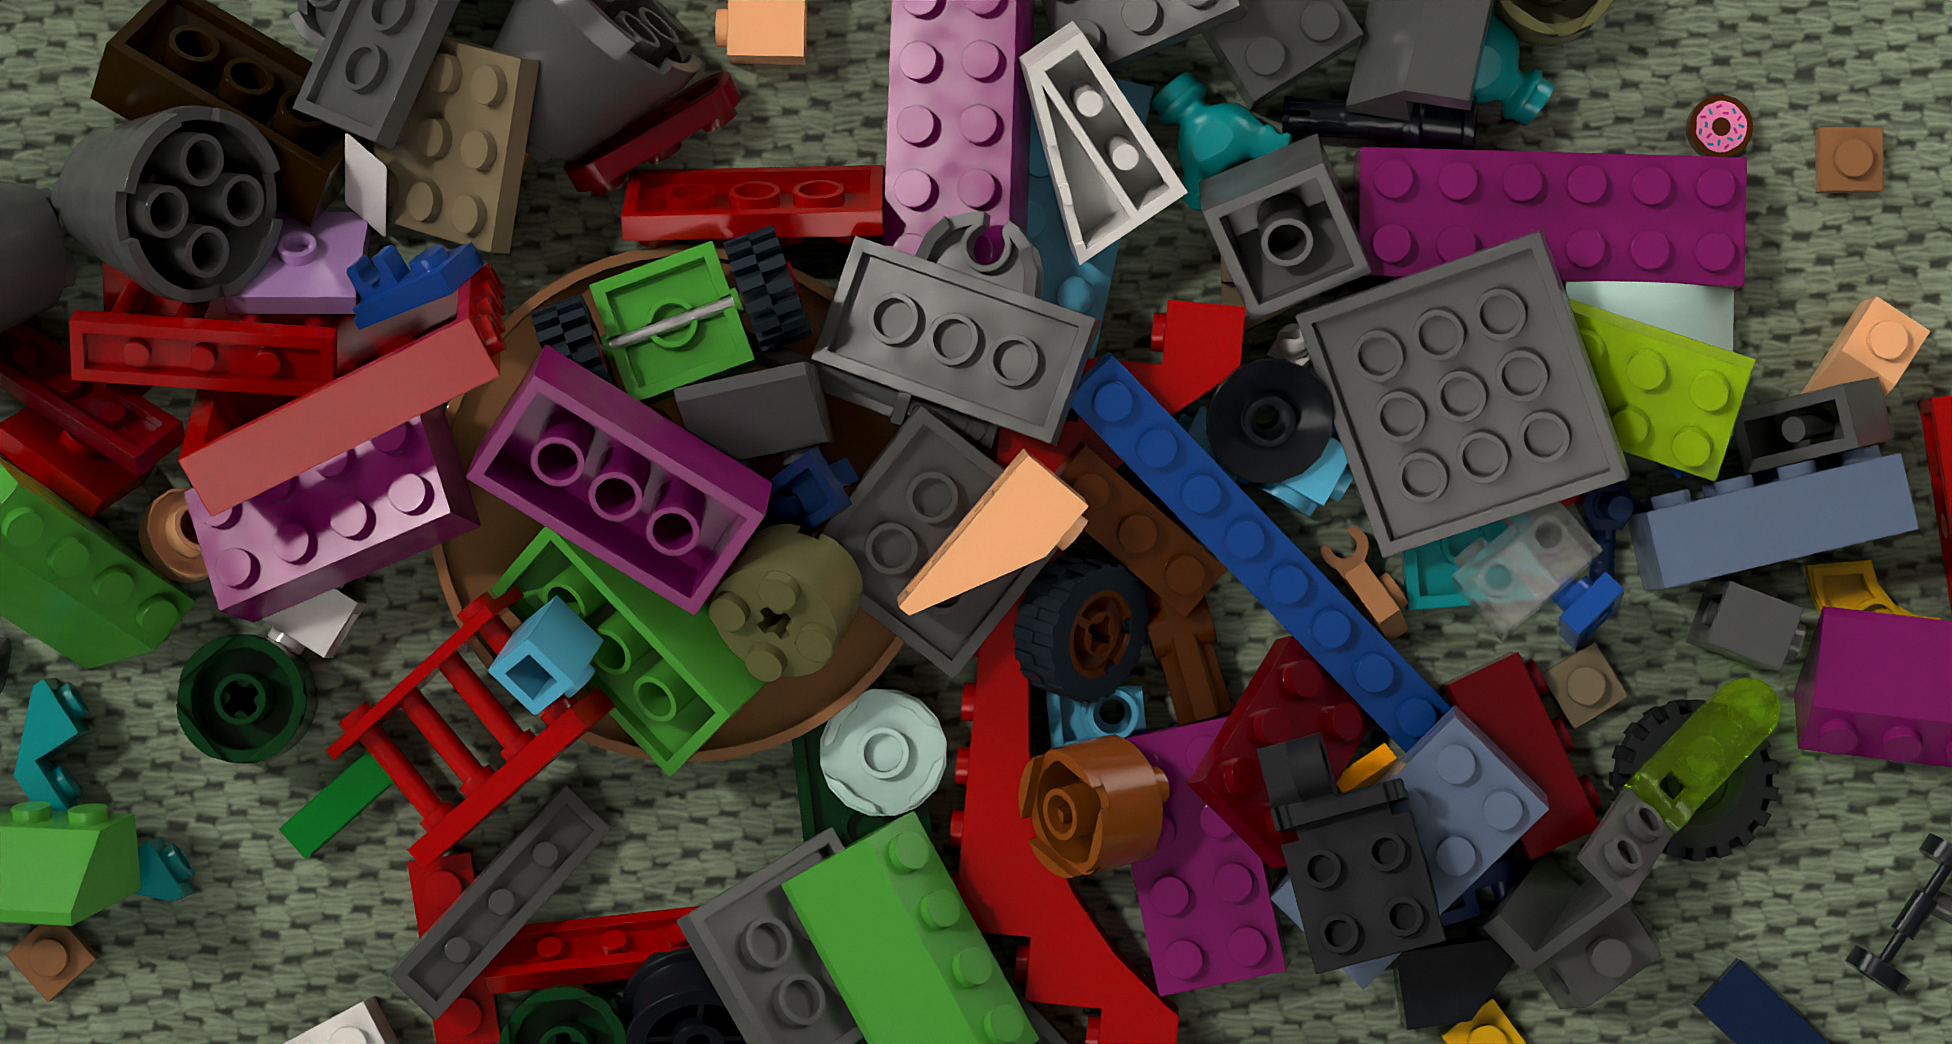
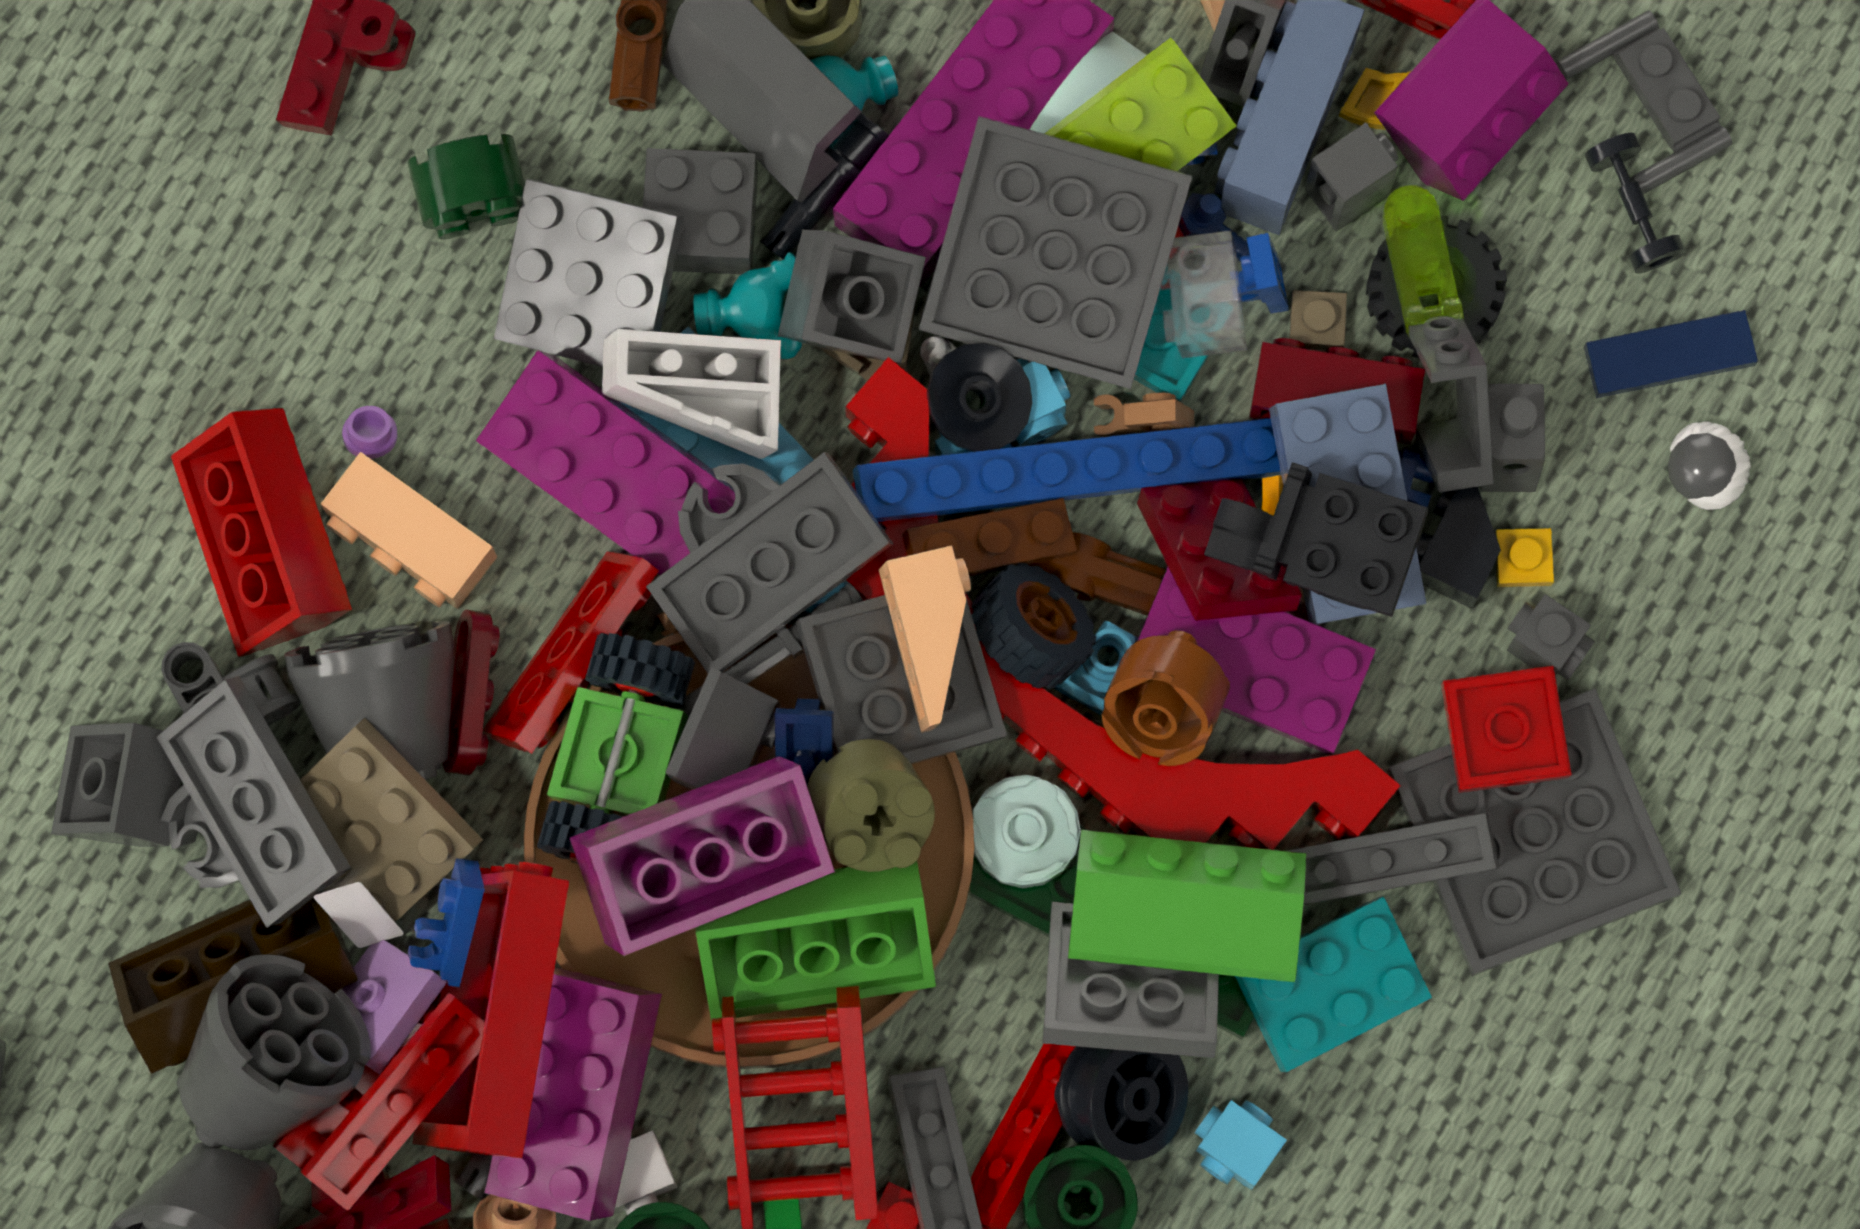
camera: 50 degrees left, 10 degrees down
medium azure brick [488,595,604,716] -> none

